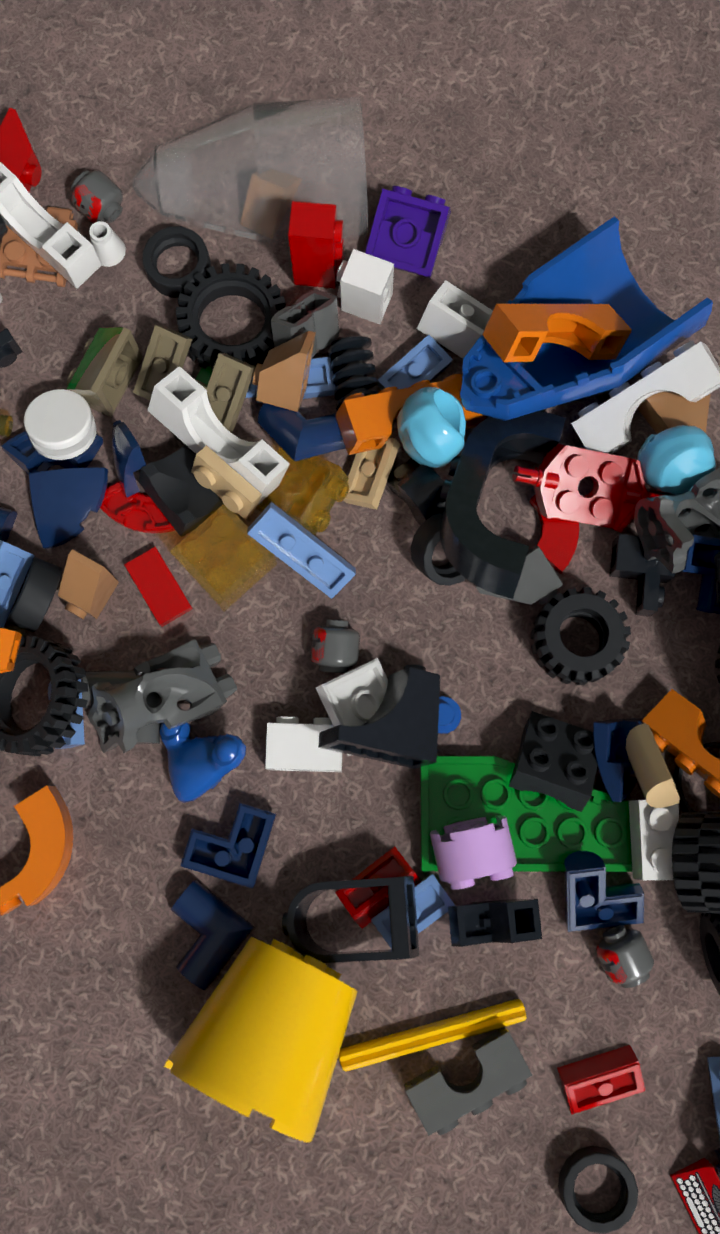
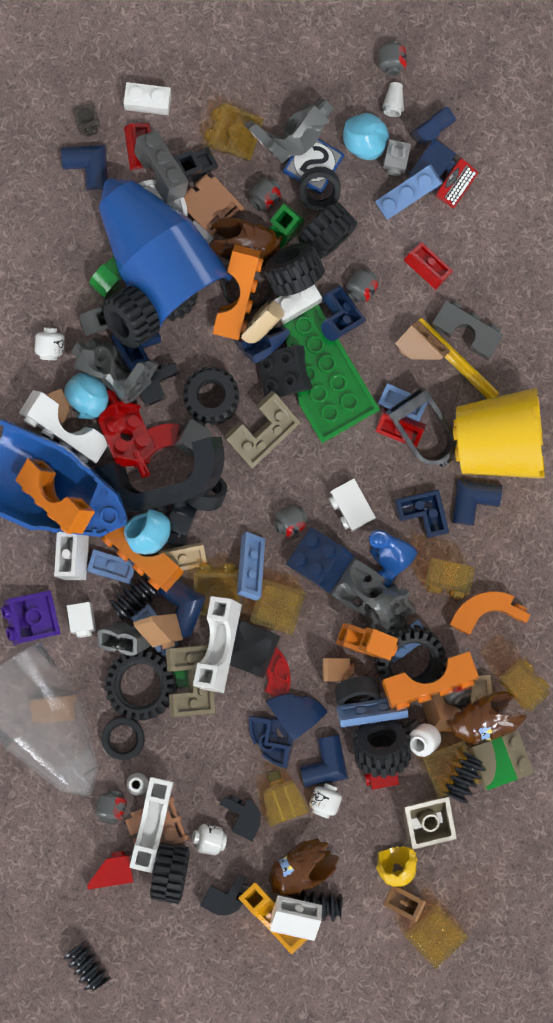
camera: 125 degrees left, 5 degrees up
white head [24,389,96,460] -> none
dark tan slope [67,327,143,417] -> none
dark blue brick [112,420,146,498] -> none
red tile [124,546,193,627] -> none
tan plate [191,445,262,520] -> none
red brick [288,201,345,288] -> none
white tile [316,658,388,756] -> none
black arch [318,664,440,769] -> none
lavender brick [430,815,517,890] -> none
blue plate [438,696,461,734] -> none
black brick [448,899,542,947] -> none
black tyre [558,1146,638,1234] -> none
none -> dark tan plate [223,391,300,469]
none -> dark blue brick [286,527,354,593]
none -> orange arch [335,623,398,660]
none -> medium nougat slope [395,320,450,360]
none -> clear yellow brick [422,557,476,599]

